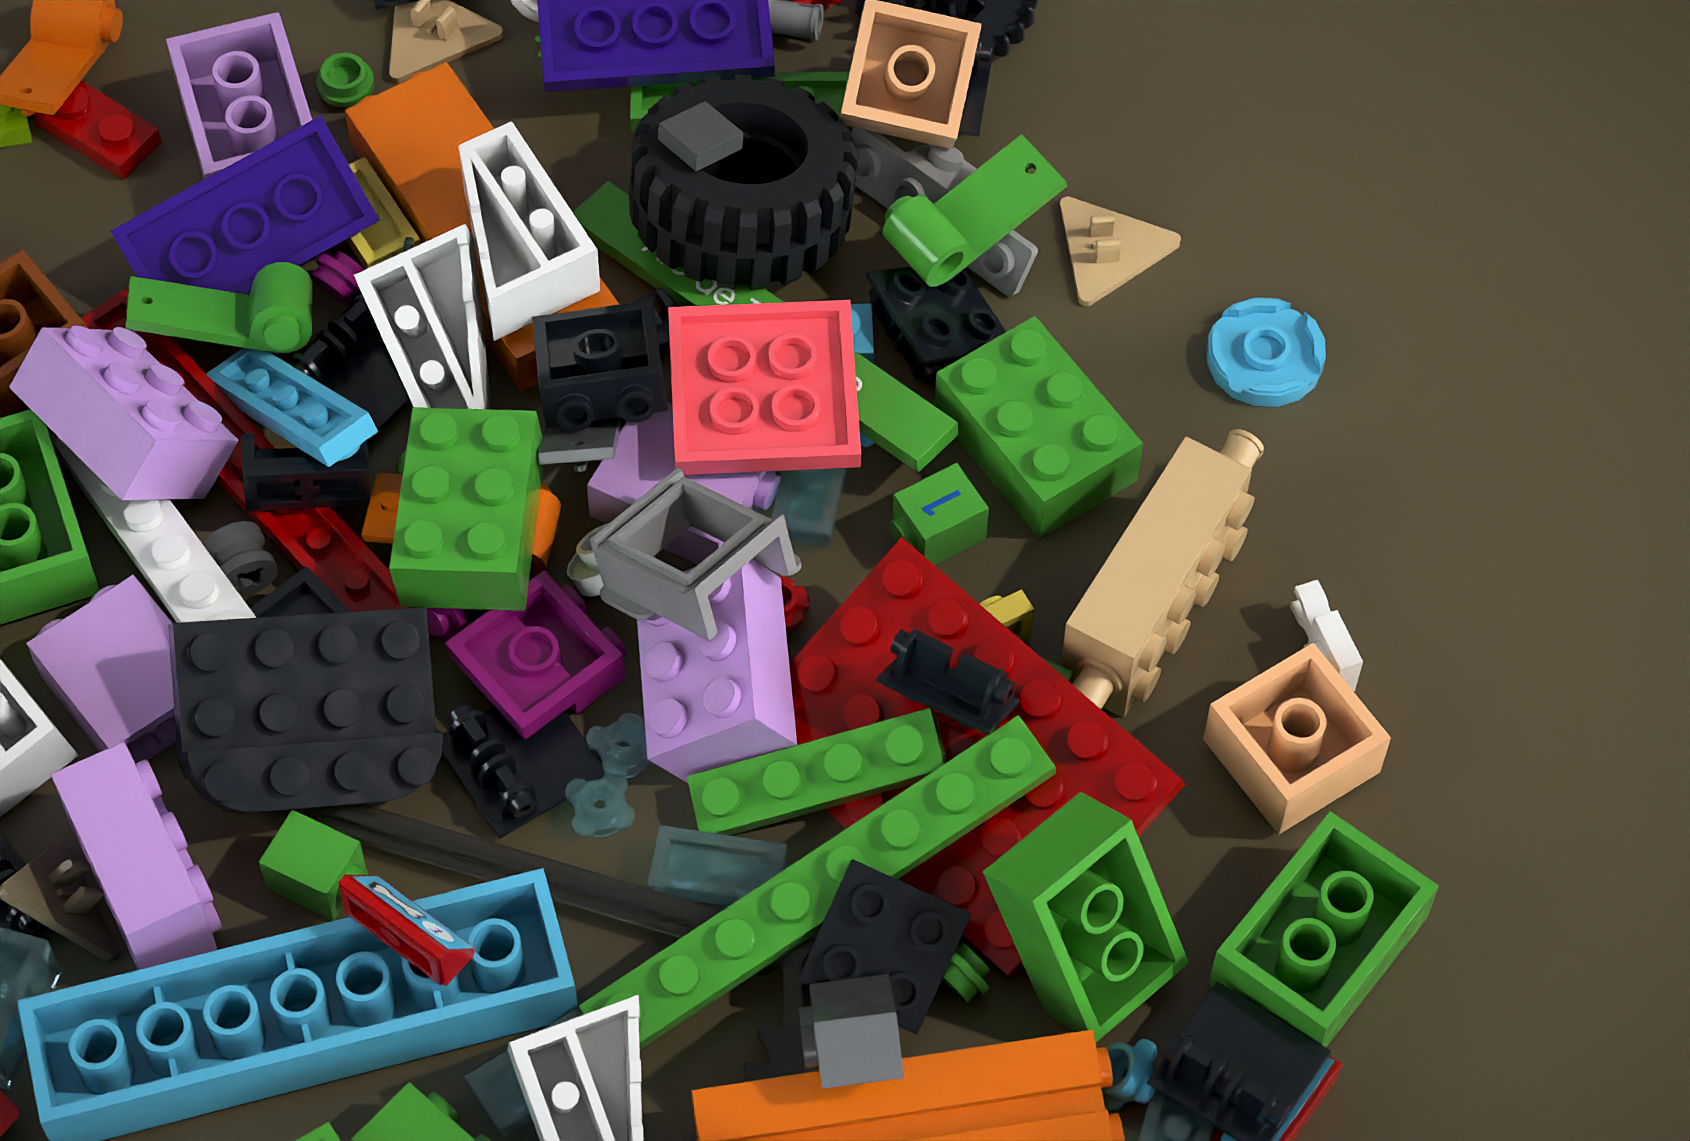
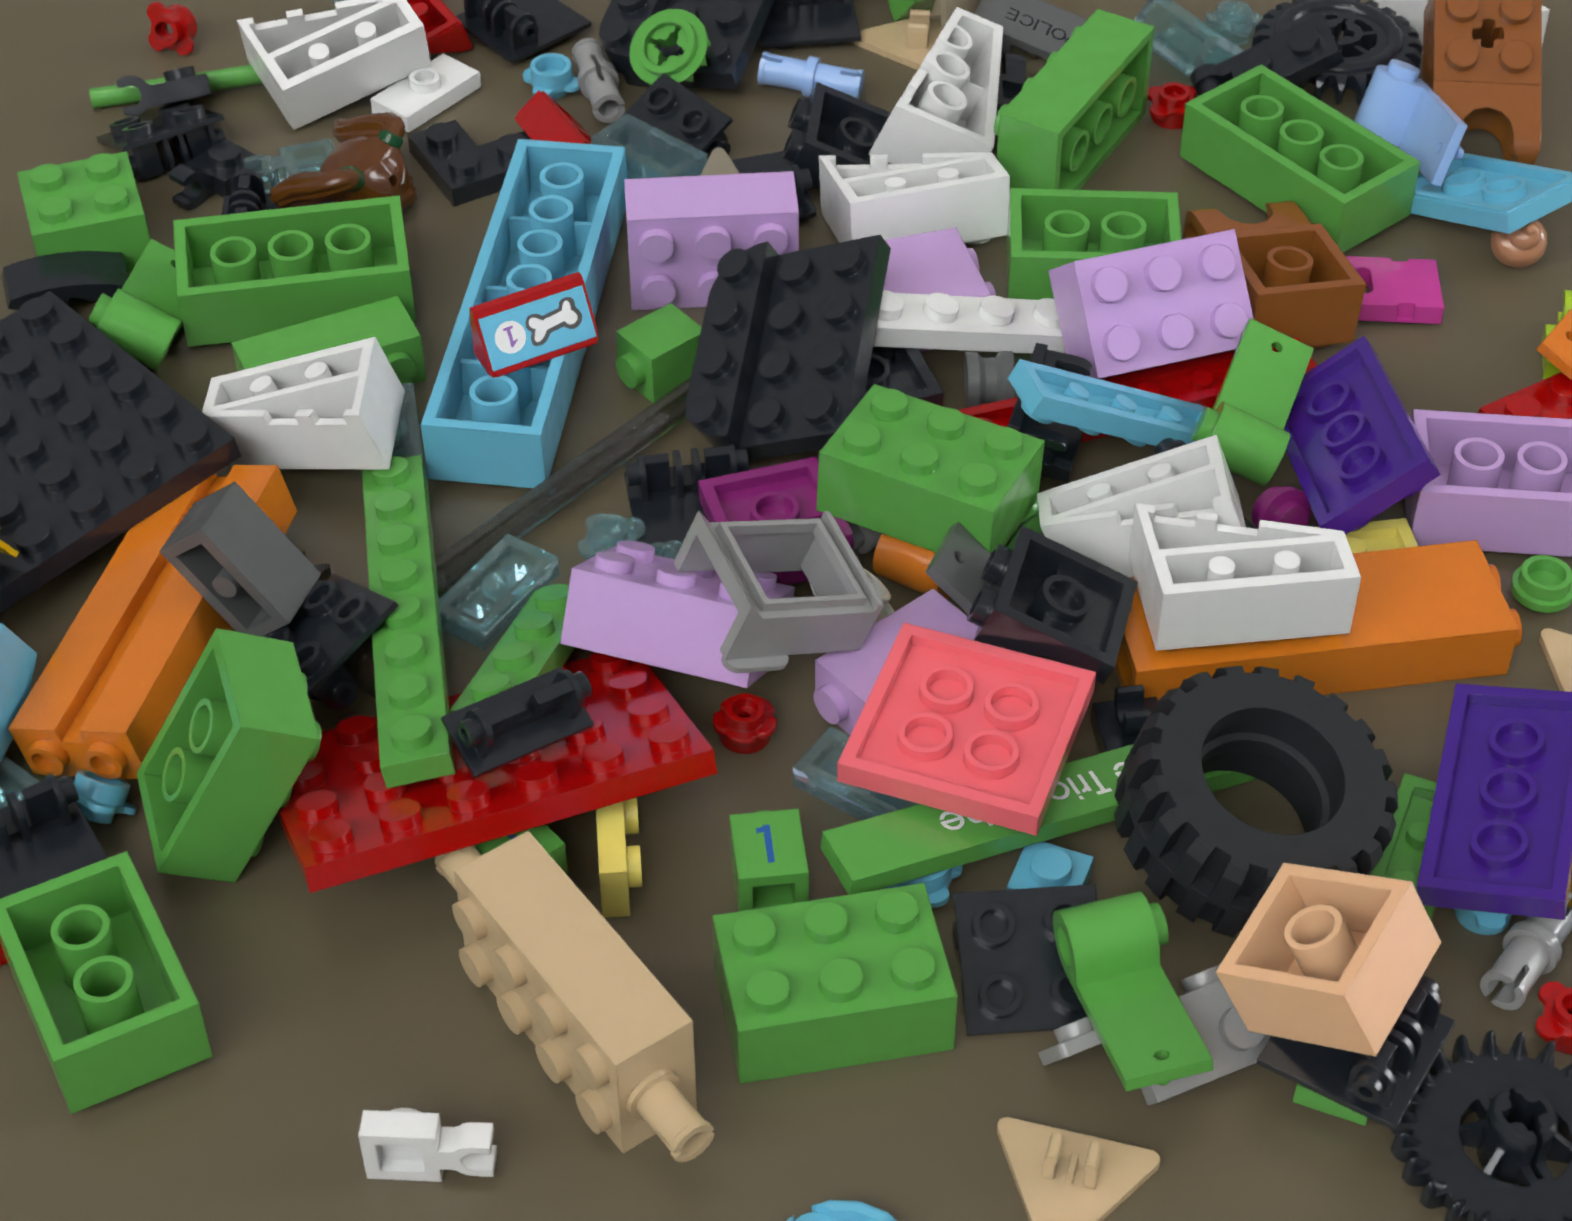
camera: 115 degrees right, 15 degrees down
dark grey tile [658,101,743,171] -> none
light nougat brick [1203,643,1391,835] -> none

